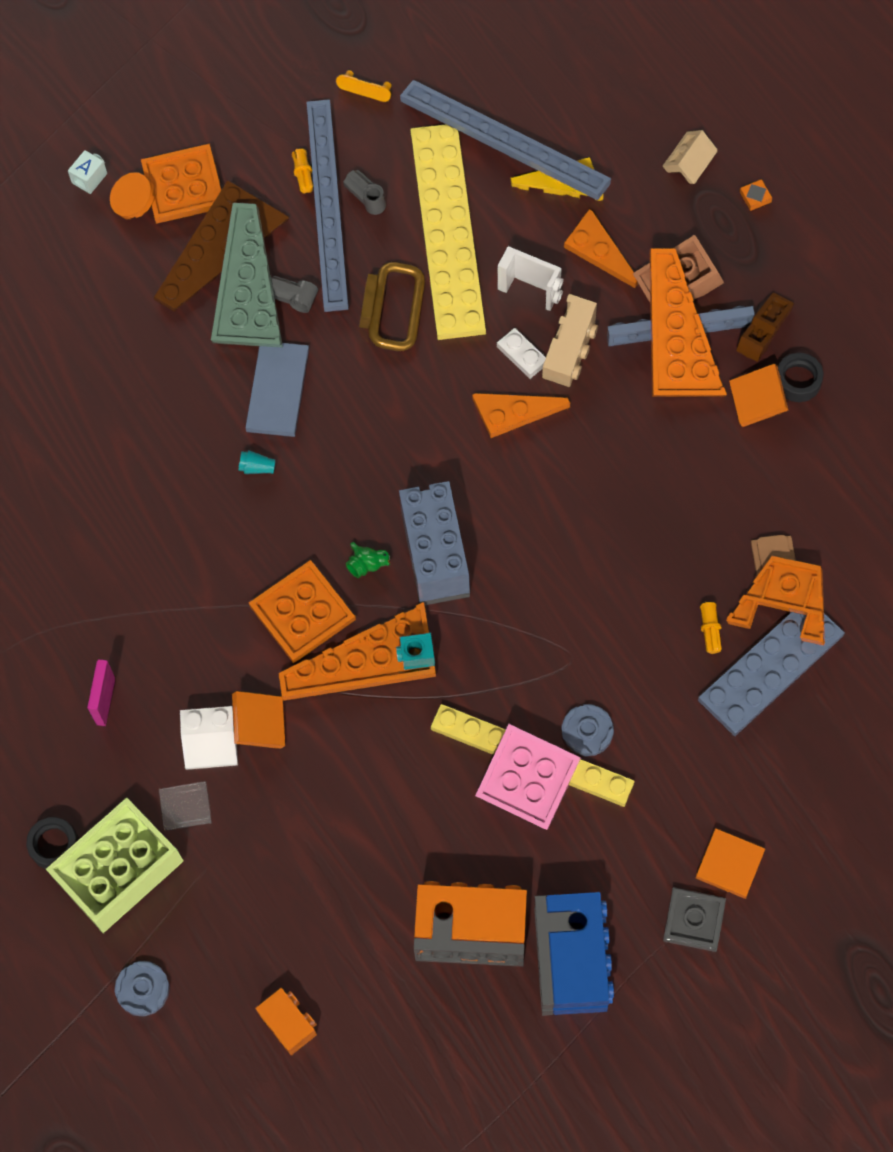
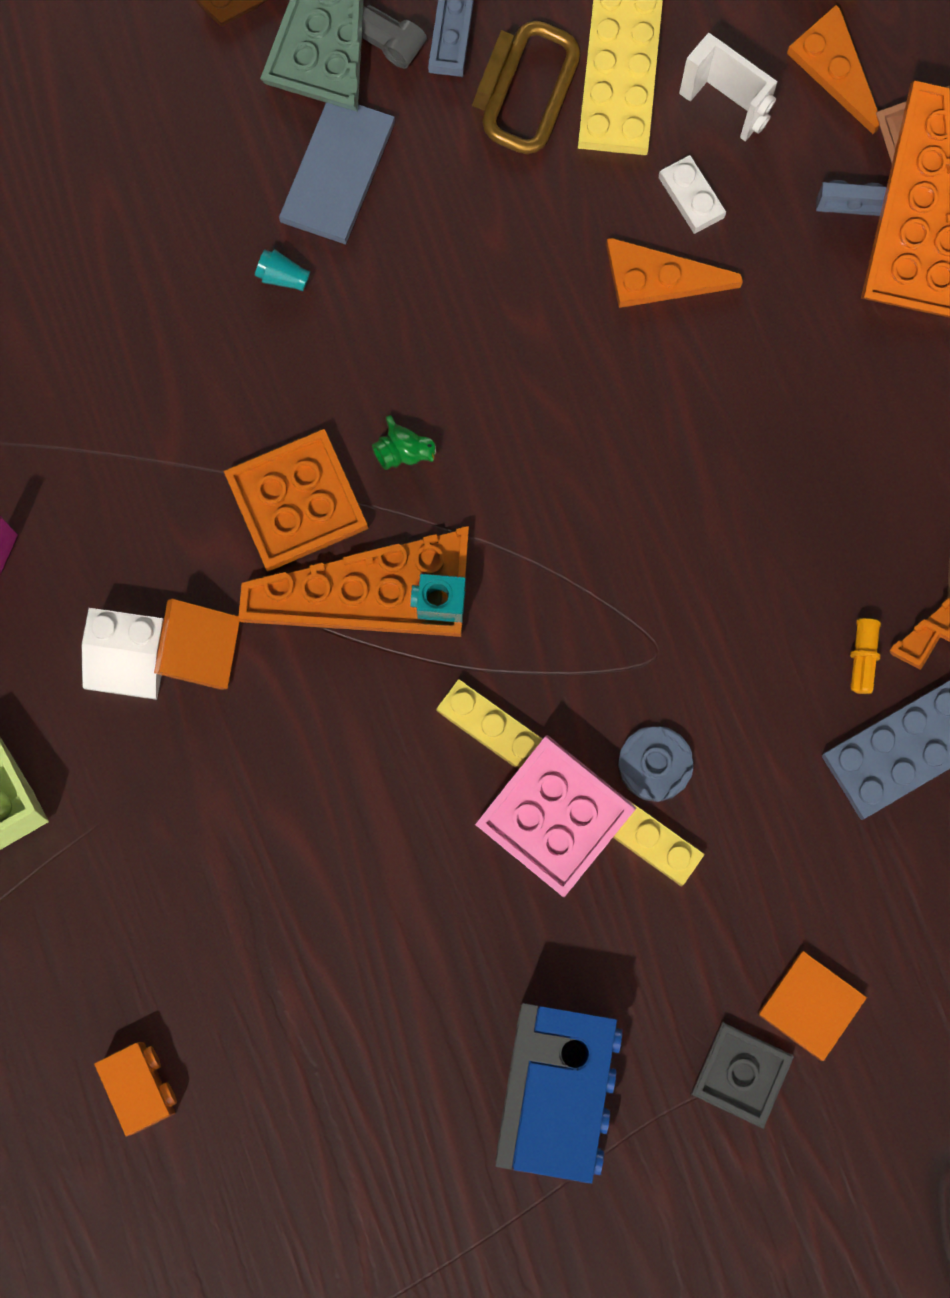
camera: 10 degrees right, 10 degrees up
clear piece [159,781,212,831] -> none
sand blue piece [399,481,470,605] -> none
orange piece [414,881,527,967] -> none
tan wedge [542,294,598,387] -> none

